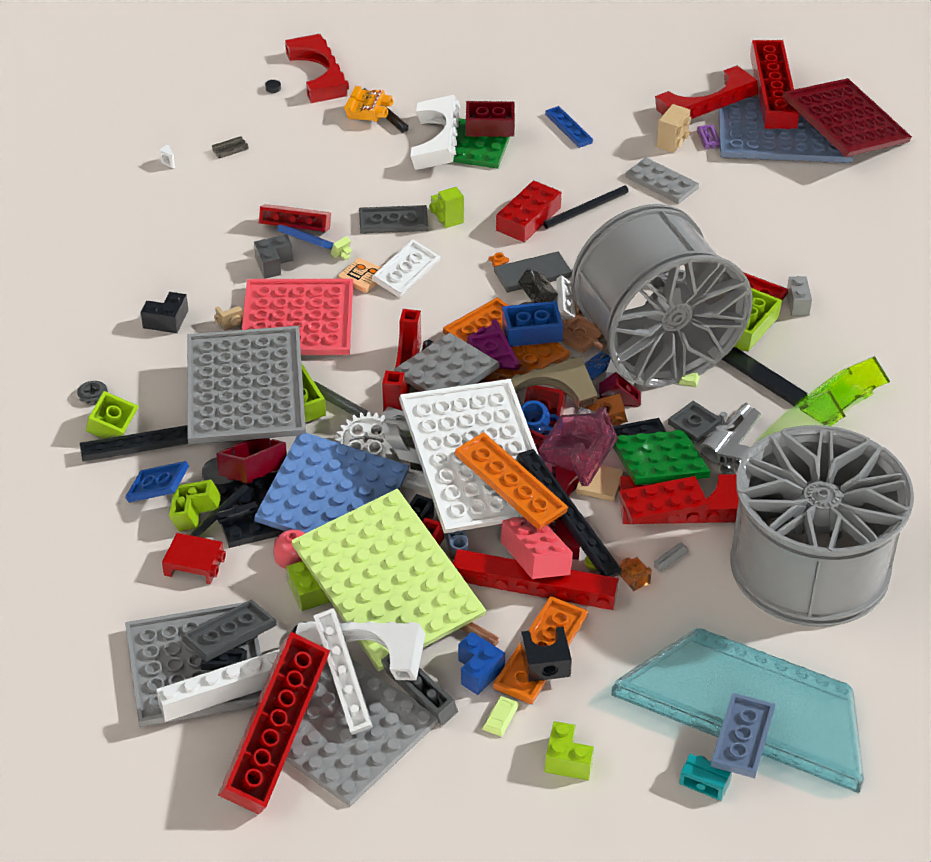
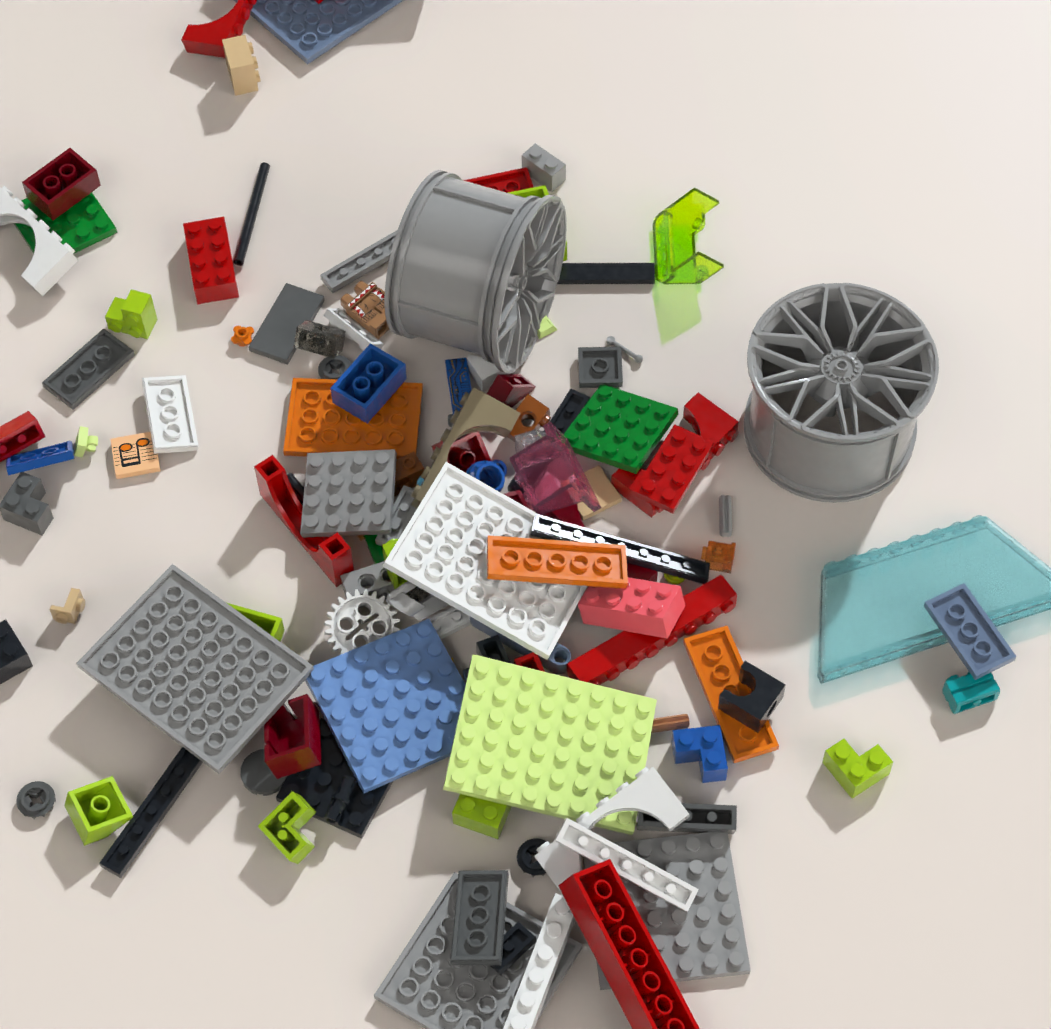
camera: 45 degrees left, 15 degrees up
blue tile [125,461,189,502] -> none
red panel [162,533,226,584] -> none
black bar [190,484,249,537] -> none
coral plate [242,279,353,355] -> none
coral cylinder [273,530,306,569] -> none
dark grey axle [314,381,369,418] -> none
magenta wing [467,319,520,370] -> none
yellowish green tile [482,696,519,737] -> none
blue tile [545,106,593,148] -> none
nougat plate [561,315,606,354] -> none
light grey plate [625,157,699,204] -> none
medium lavender tile [697,125,720,150] -> none
light grey panel [700,403,761,474] -> none

